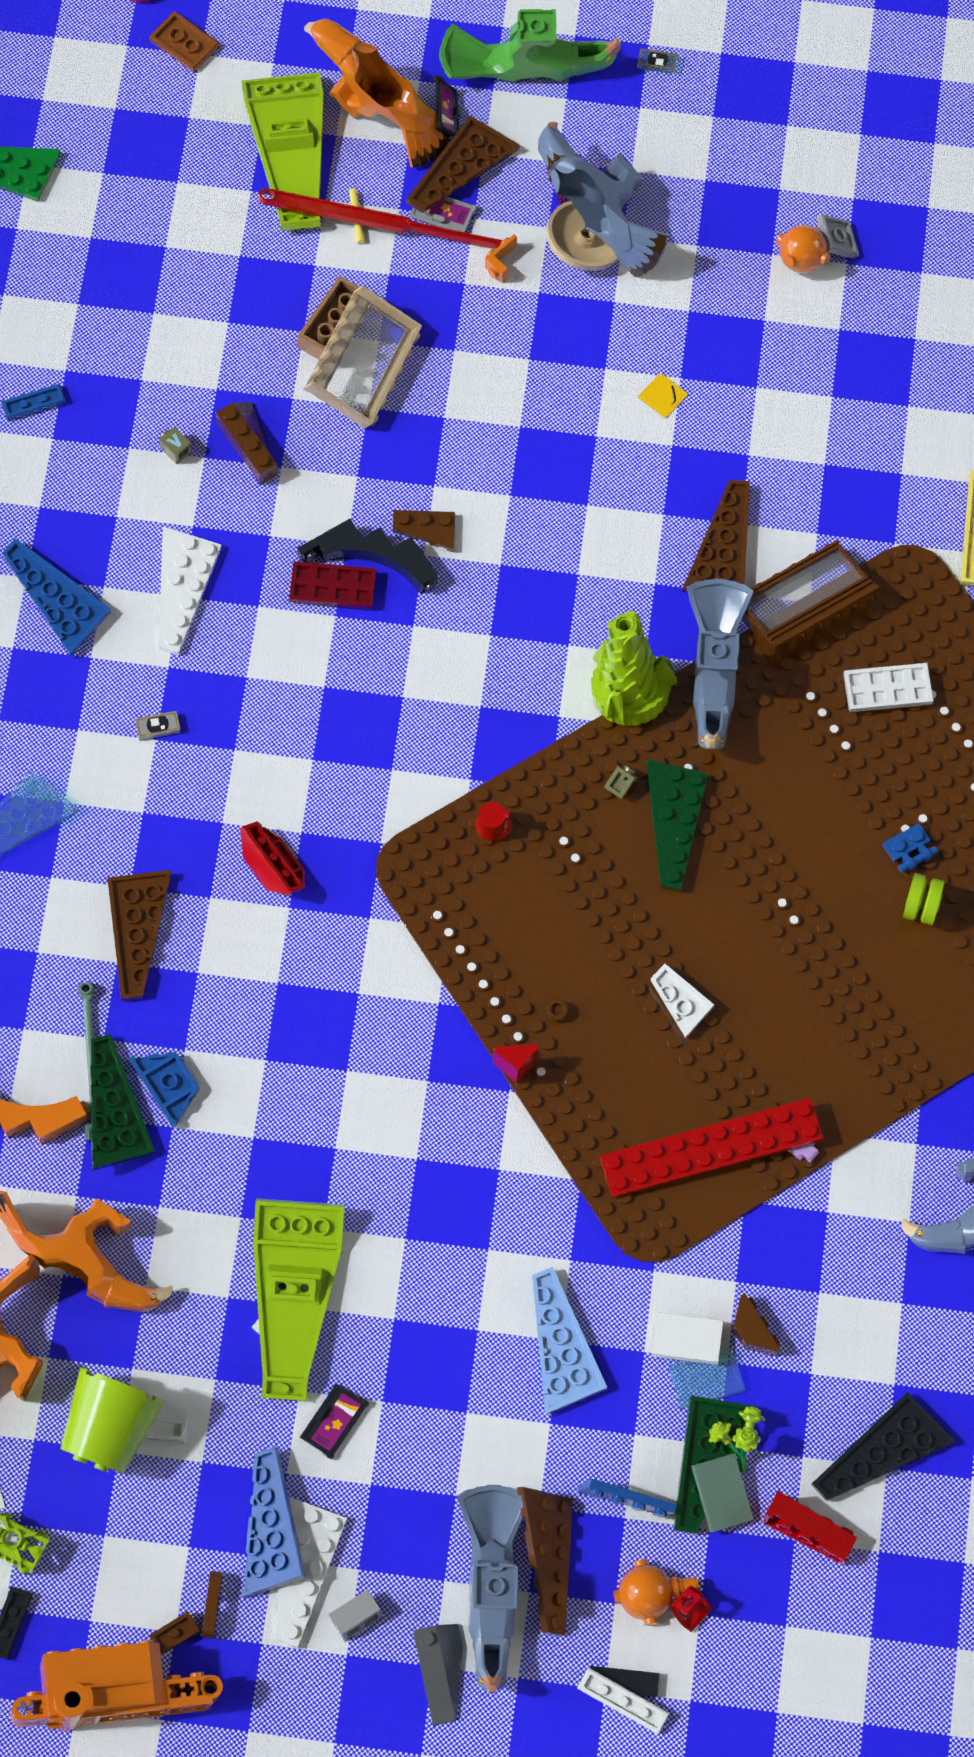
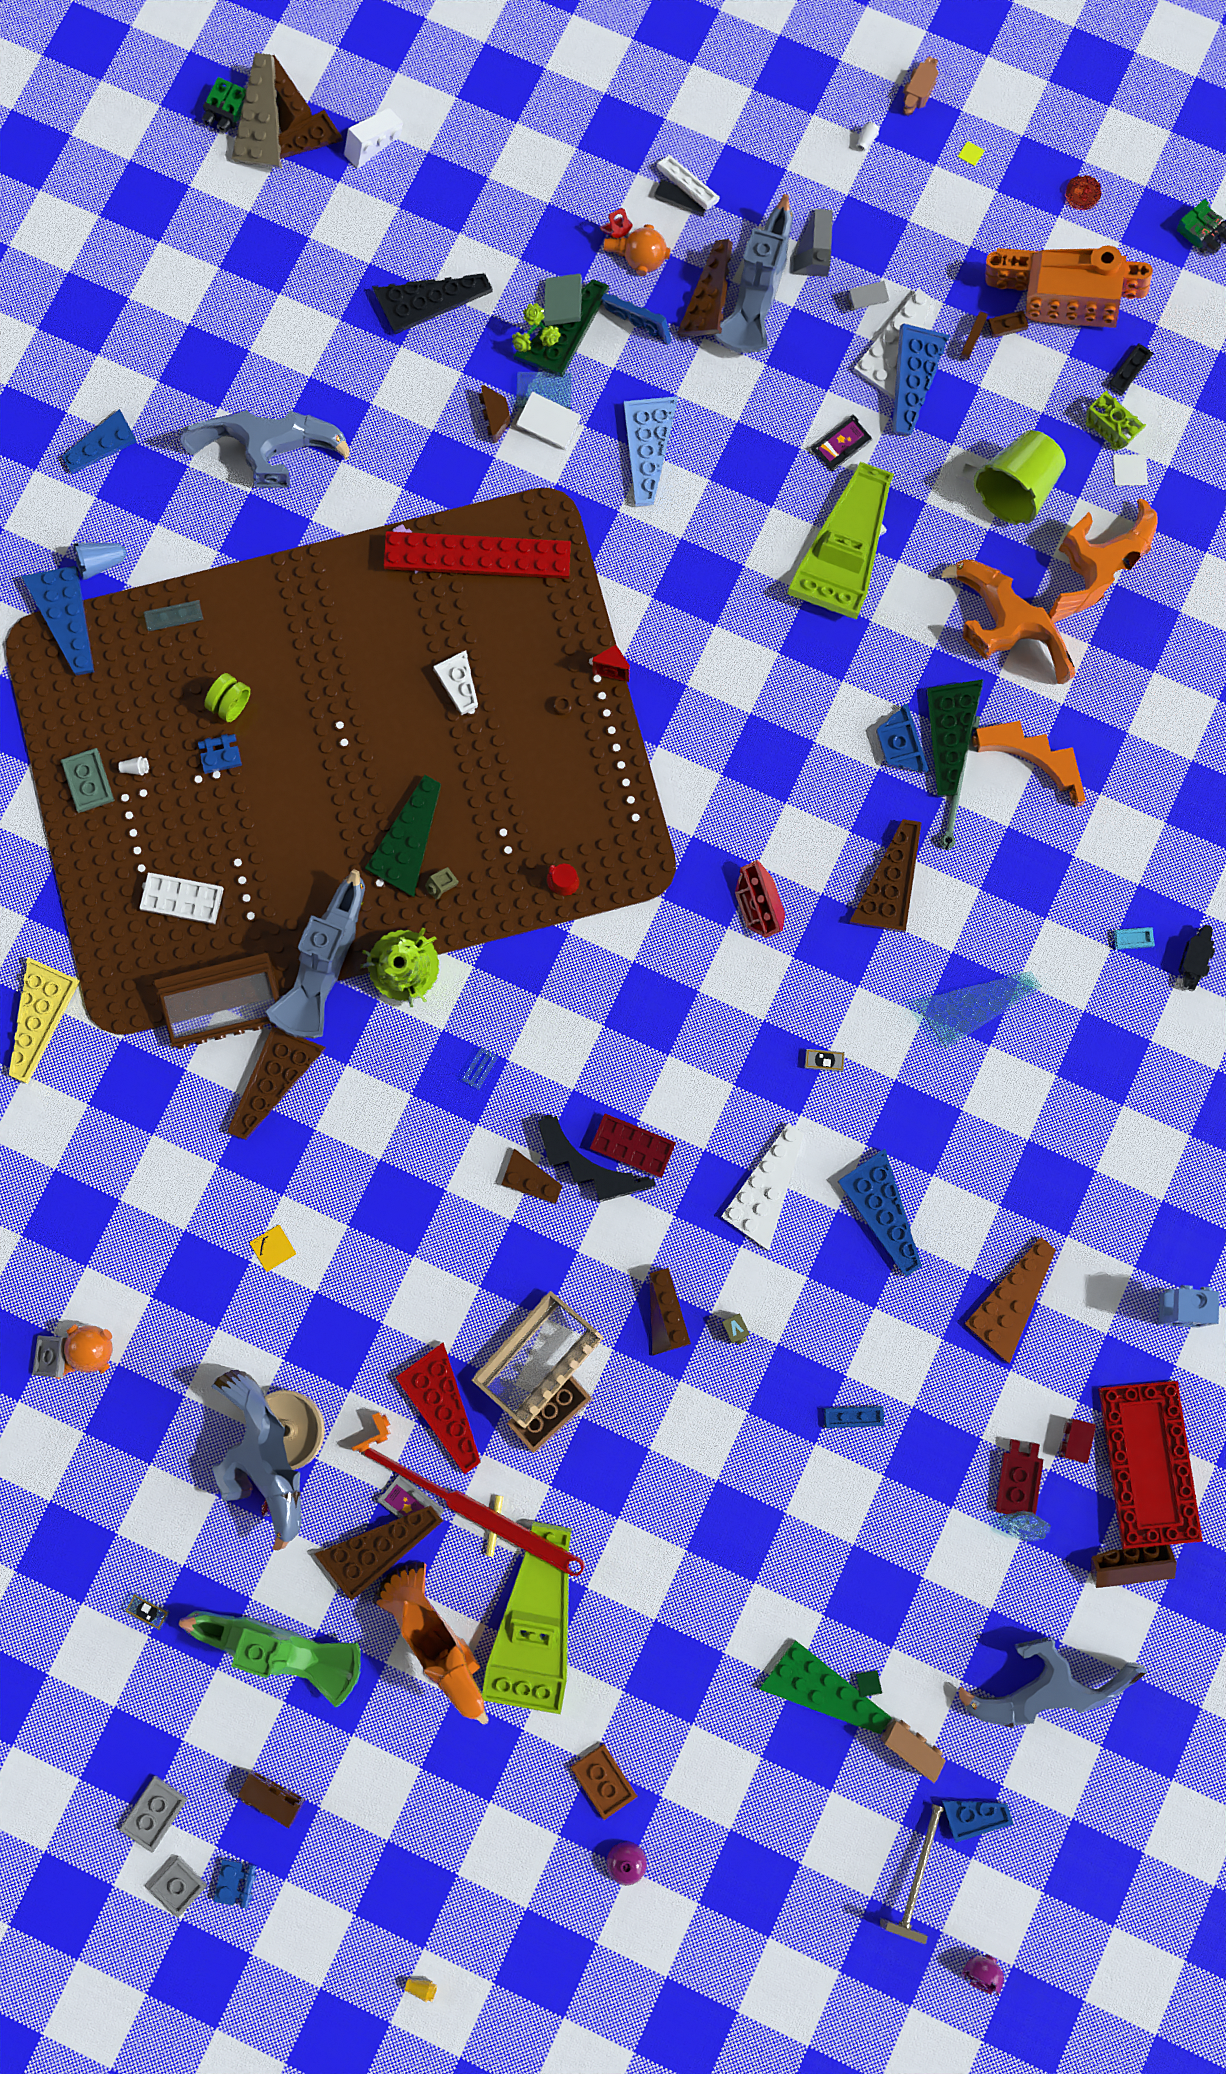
camera: 160 degrees left, 10 degrees up
door [433,75,462,137] -> none
red wedge [762,1490,857,1565] -> none
none -> red wing [395,1342,481,1474]
none -> clear light blue tile [462,1047,498,1090]

